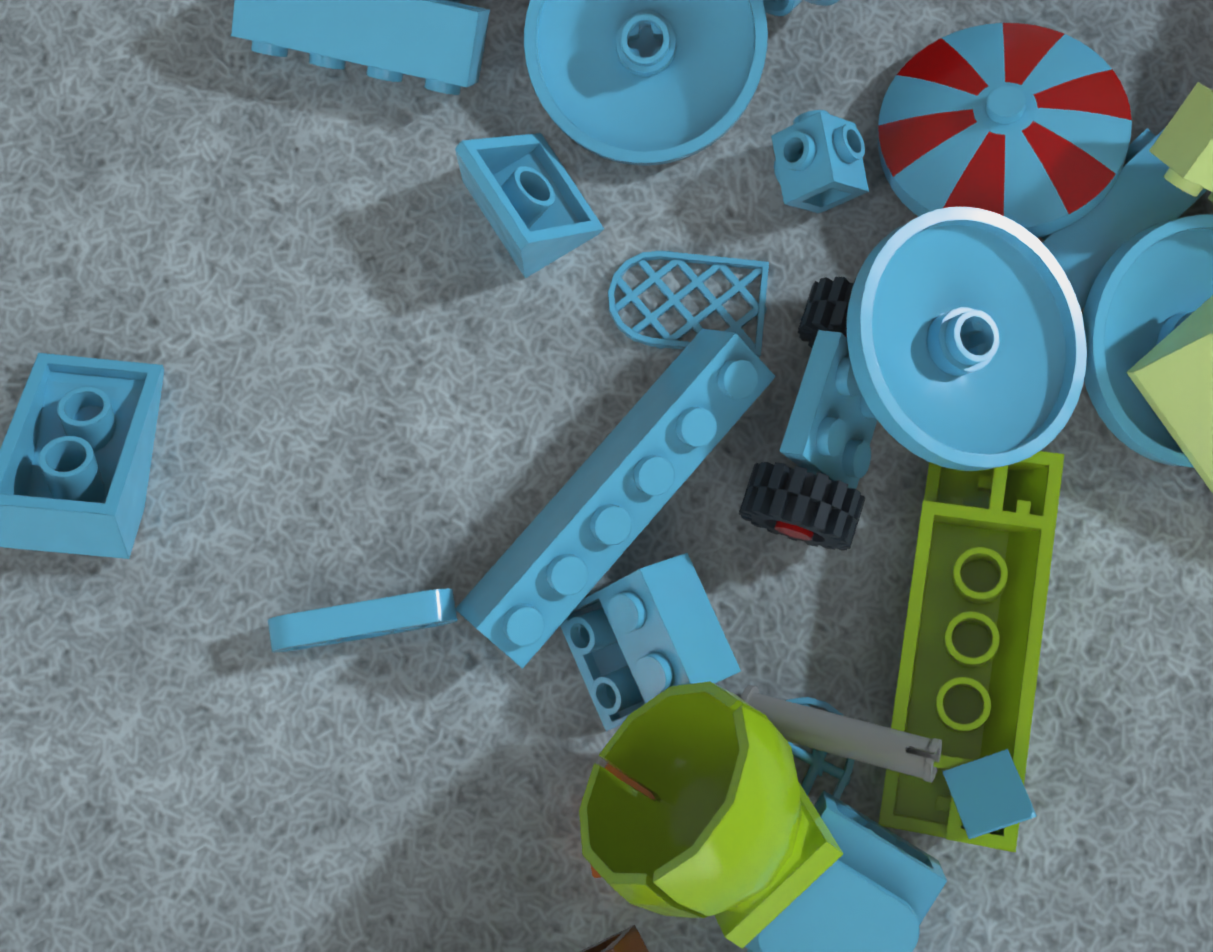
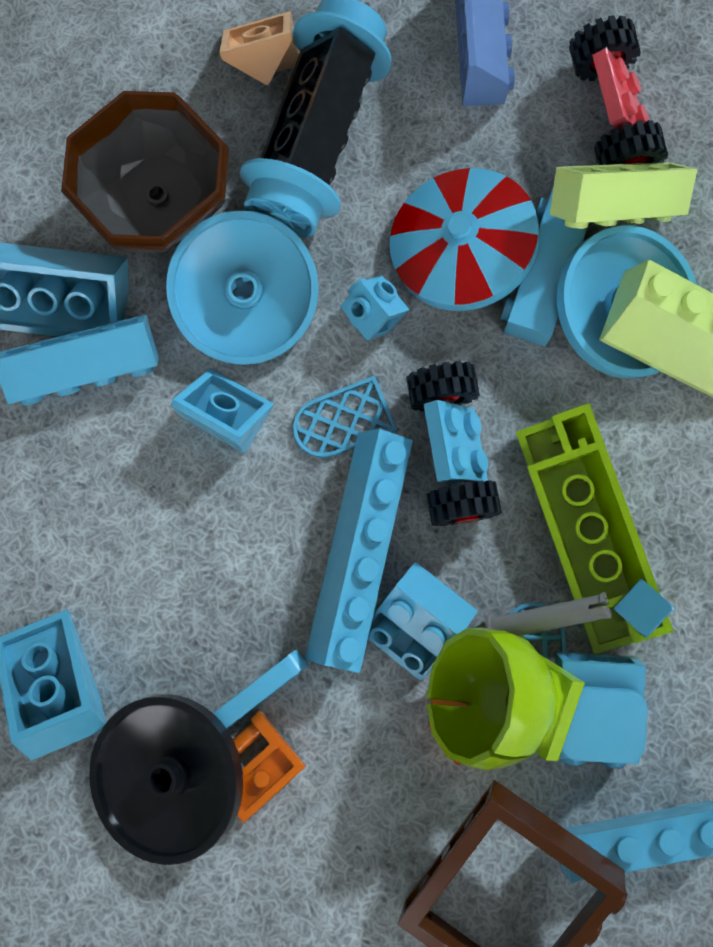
camera: 20 degrees left, 0 degrees up
medium azure dish [847,207,1087,471] -> none
none -> black dish [89,694,243,865]
none -> orange plate [233,710,306,823]

